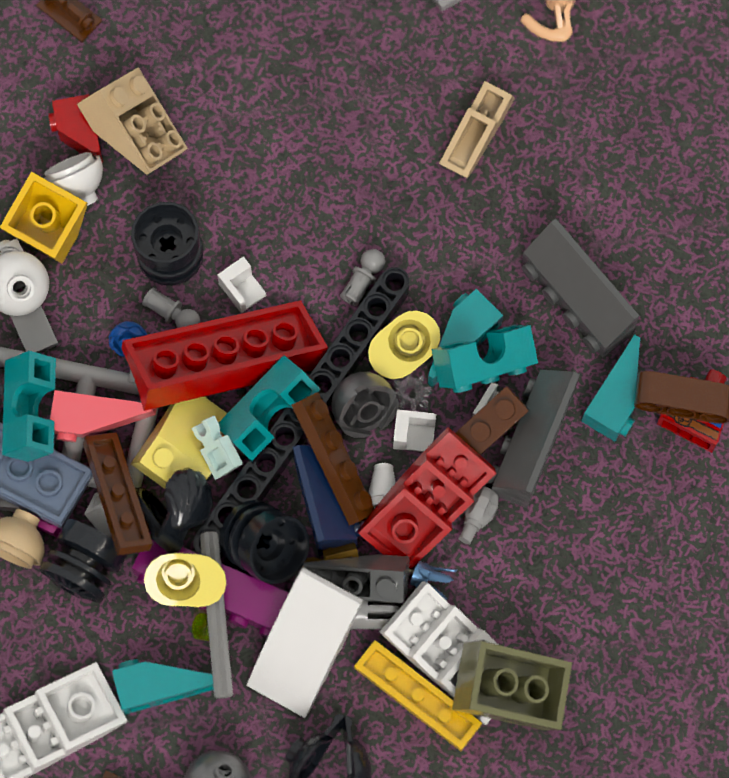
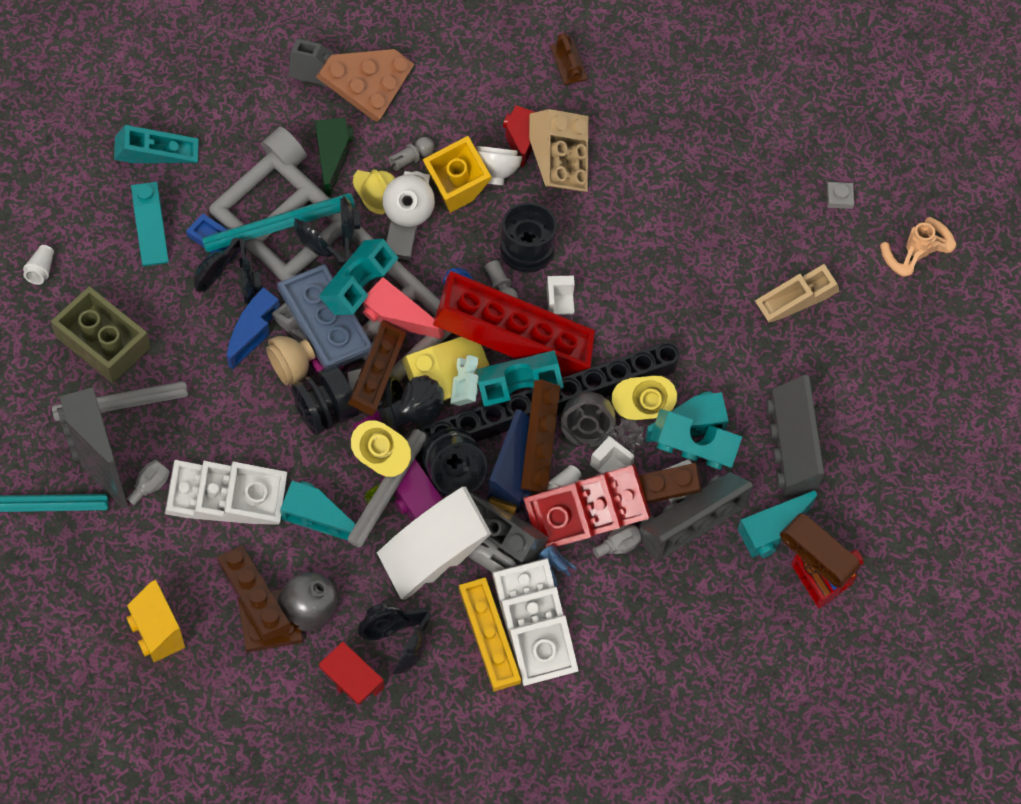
camera: 30 degrees right, 10 degrees down
light grey pin [340,249,386,307] -> none
olive brick [452,641,572,730] -> none

